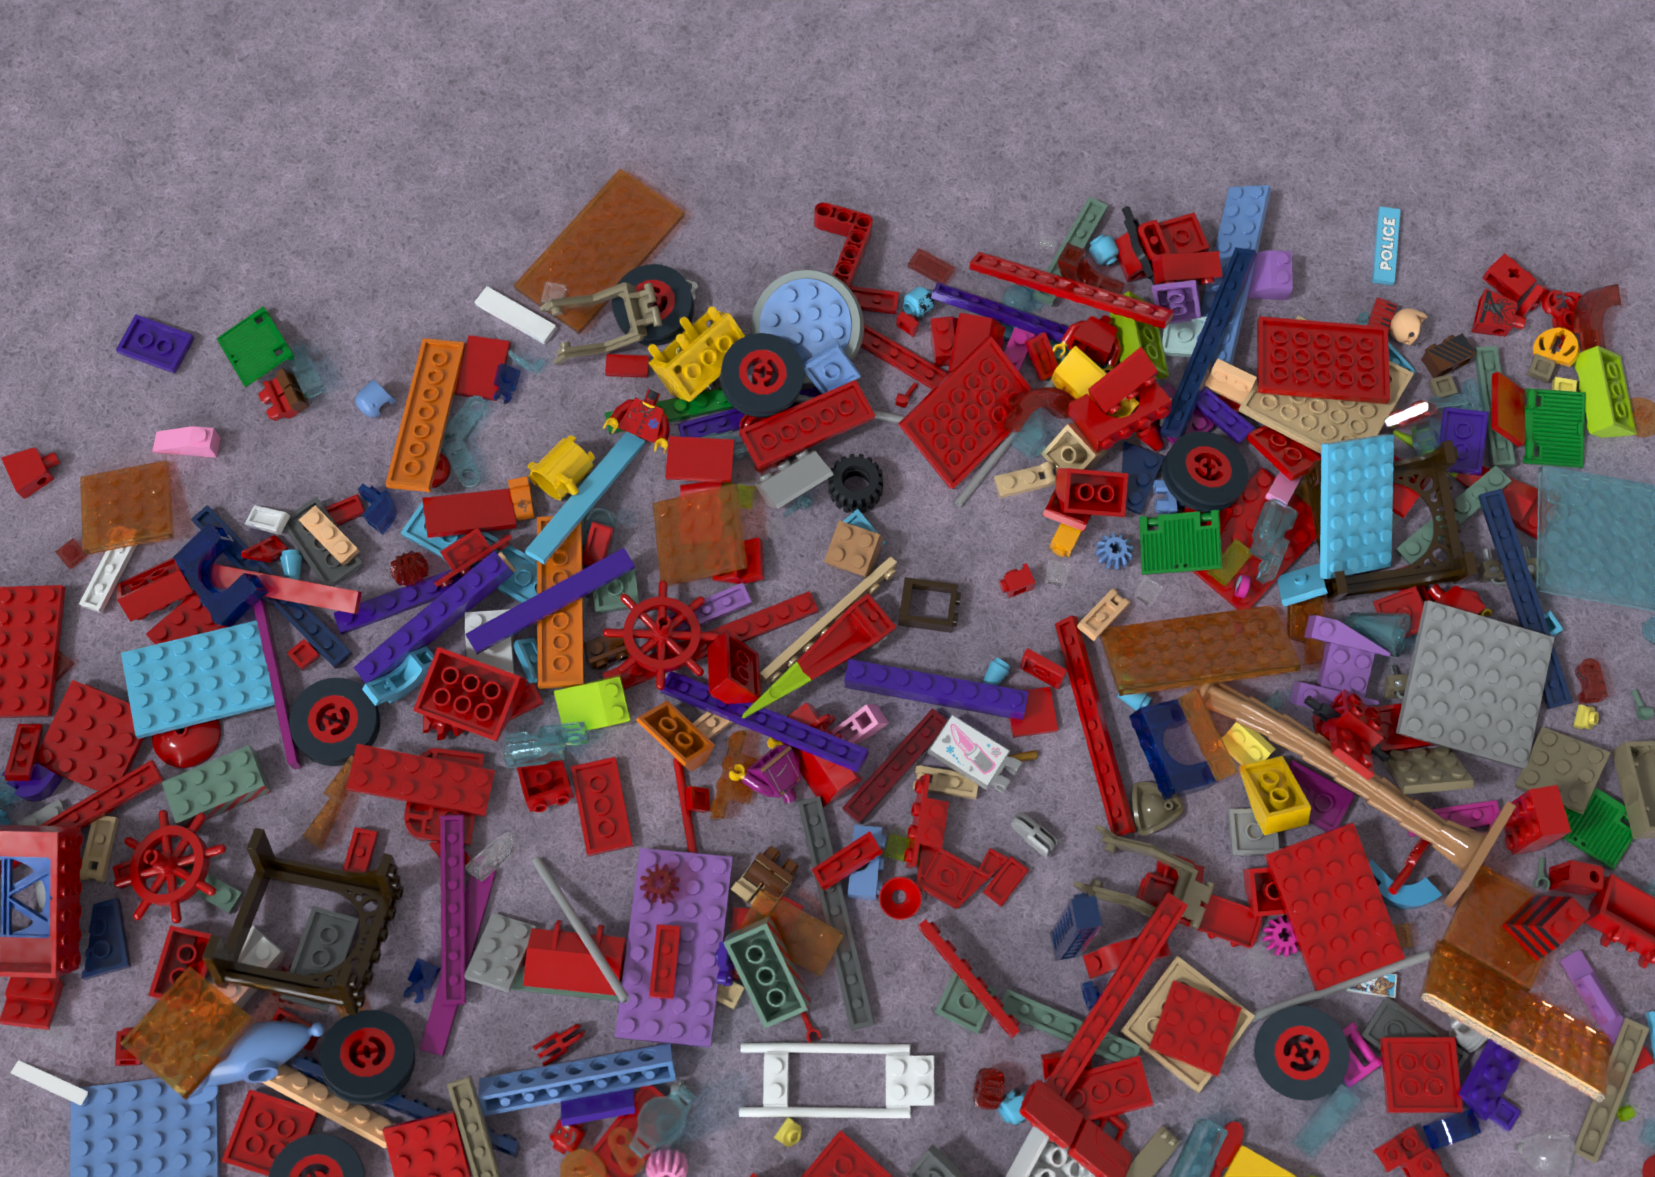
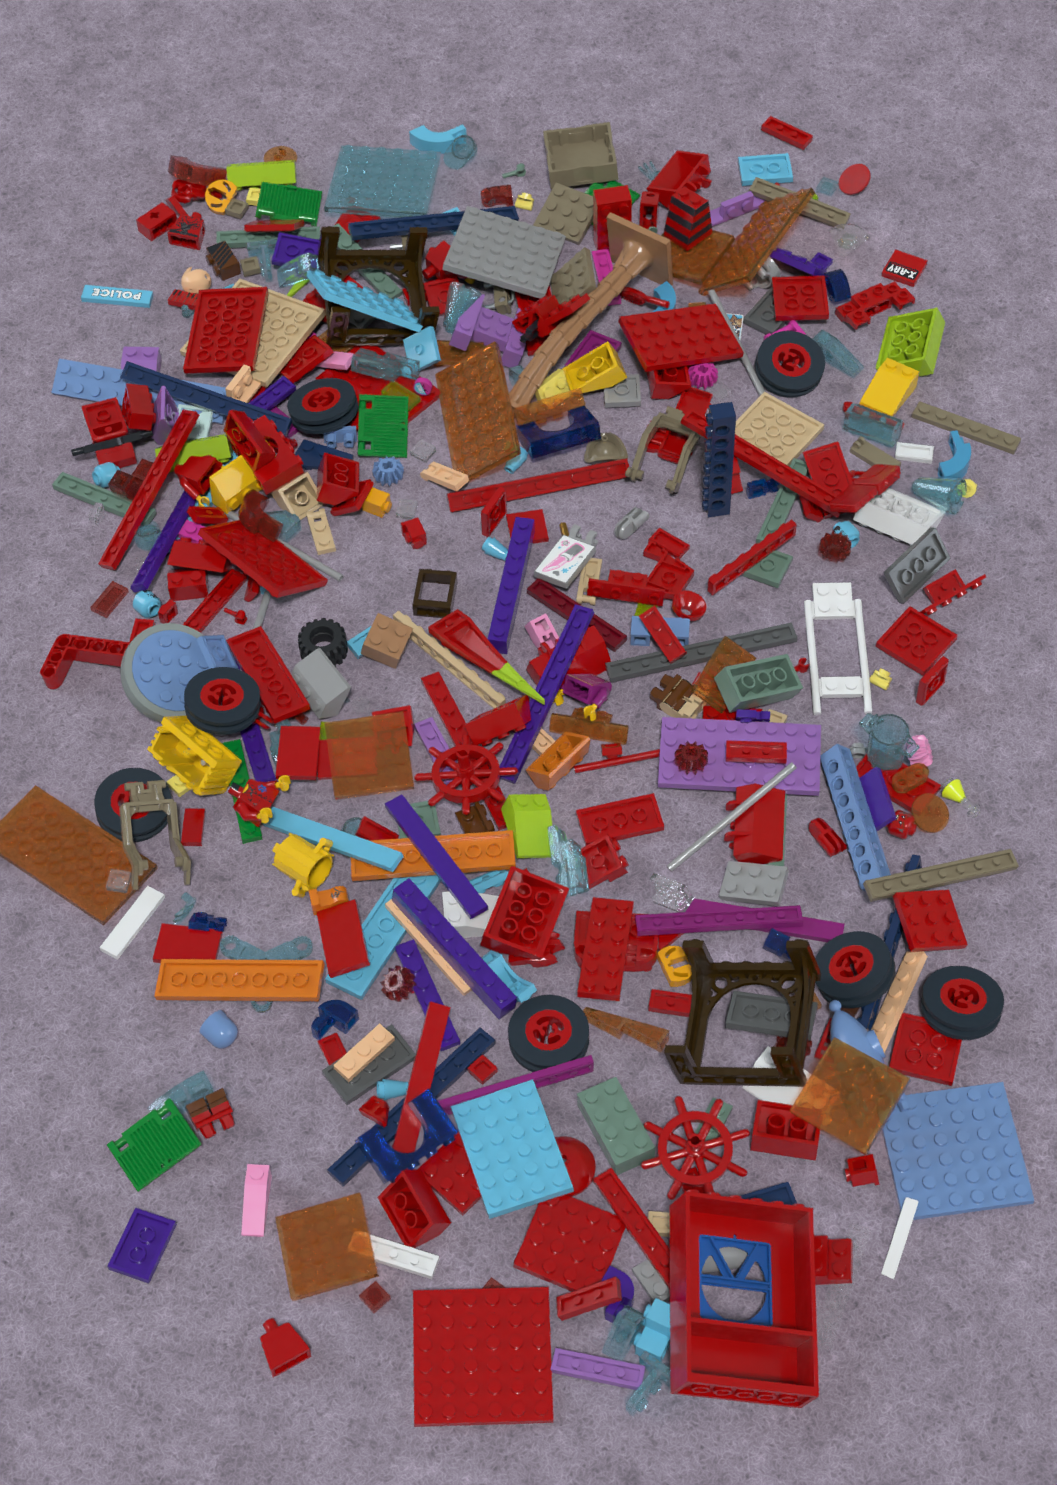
camera: 90 degrees left, 15 degrees down
white tile [245,505,290,535] -> none
red bracket [433,527,512,588] -> none
red plate [1148,980,1241,1077] -> none
plate [1384,400,1438,429] -> none
none -> light orange piece [657,946,692,987]

